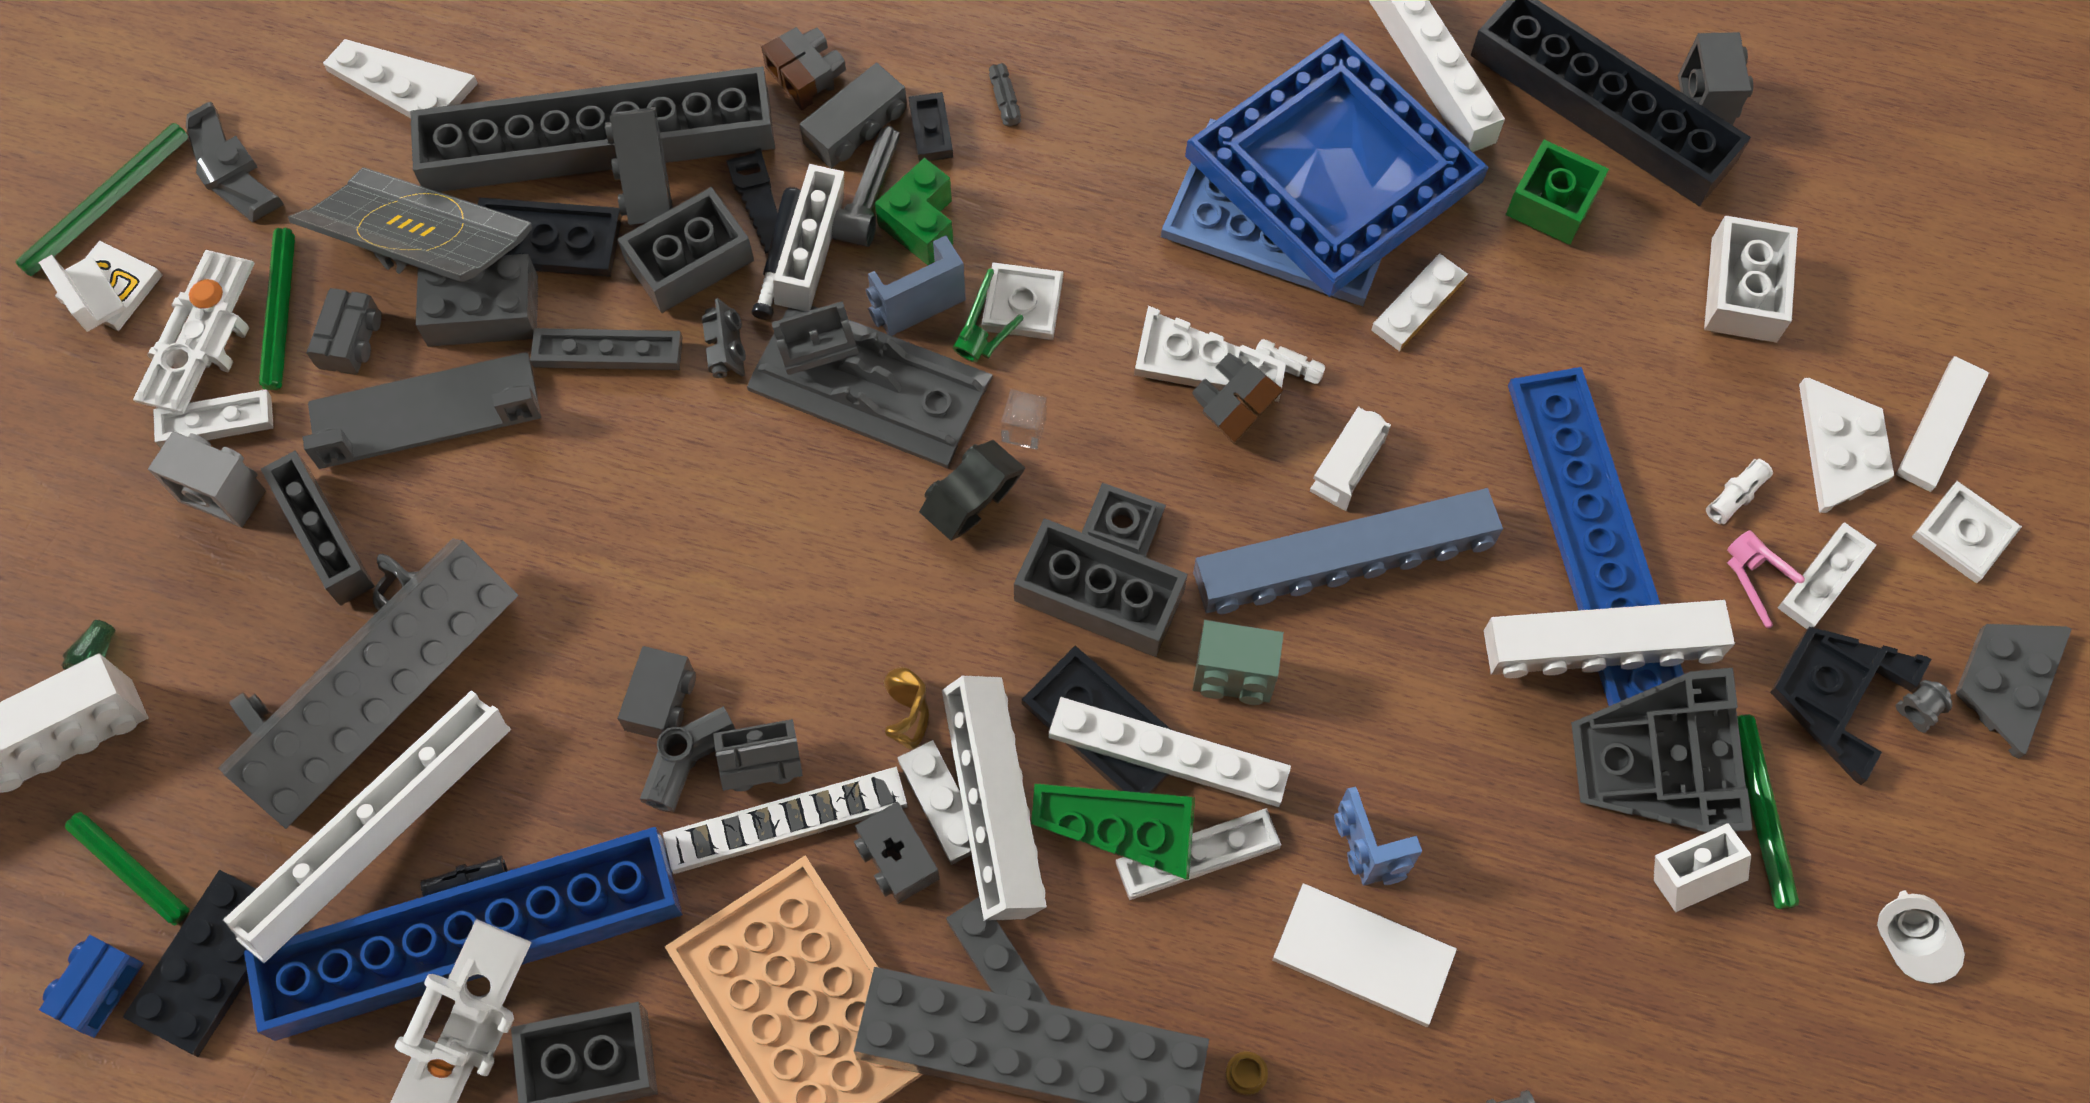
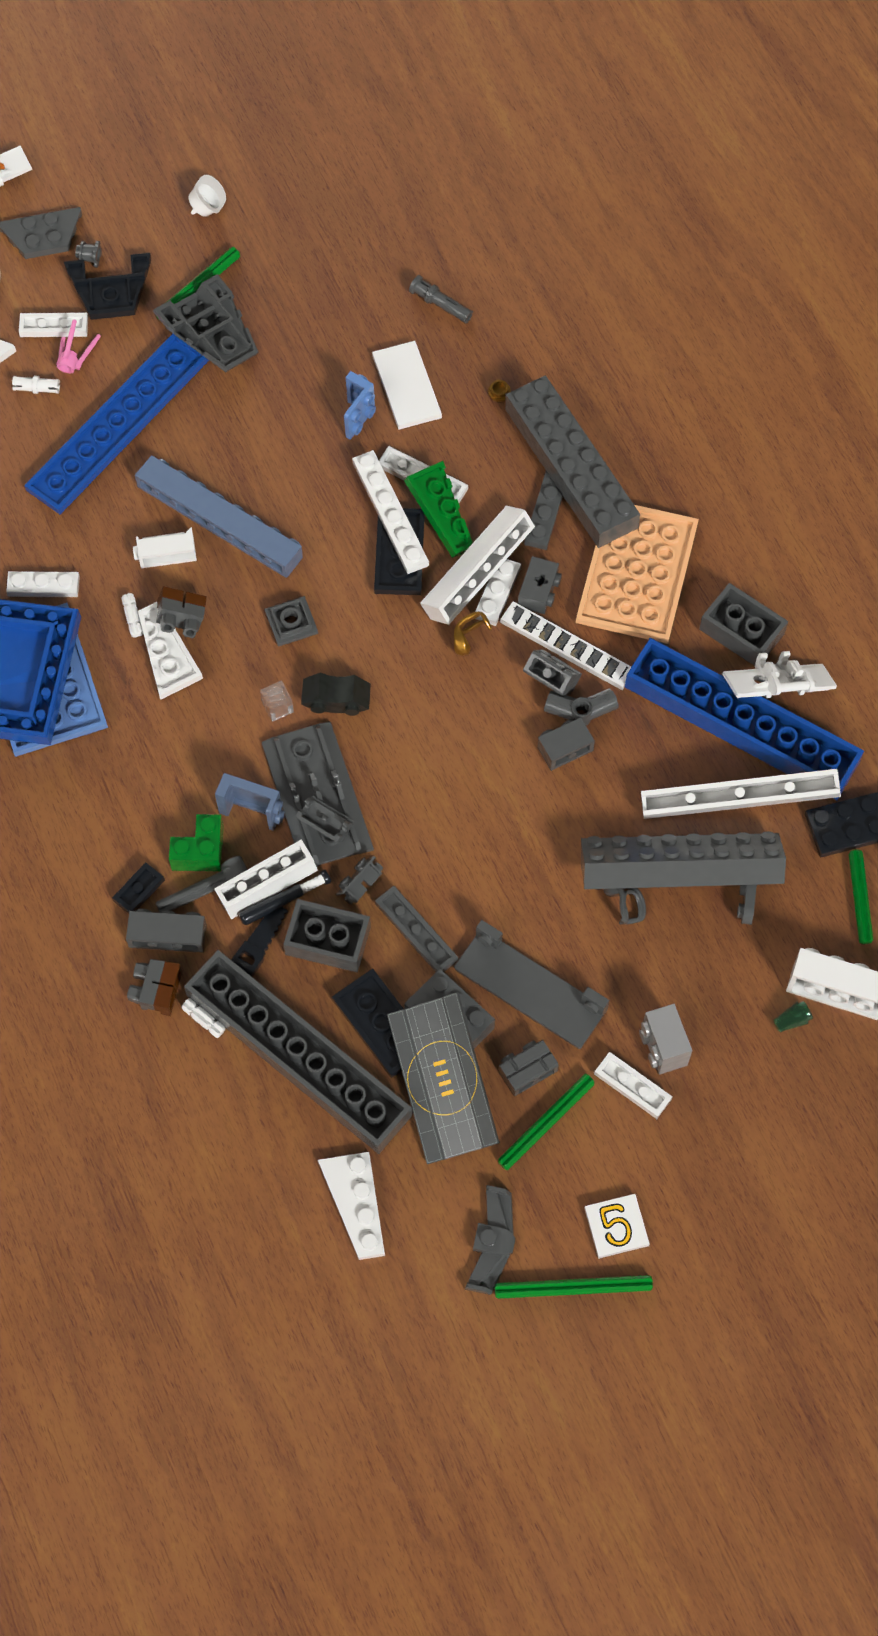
camera: 130 degrees left, 0 degrees up
white panel [39,255,126,332] -> none
white piece [133,250,255,414] -> none
dark grey brick [261,450,375,606] -> none
black pin [420,856,508,897] -> none
dark grey brick [605,107,673,225] -> none
green plant [953,268,1024,363] -> none
white tile [981,263,1063,340] -> none
dark grey axle [989,63,1021,127] -> none
dark grey brick [1014,518,1188,657] -> none
sand green brick [1192,620,1284,705] -> none
white brick [1484,600,1735,678] -> none
white brick [1654,823,1751,912] -> none

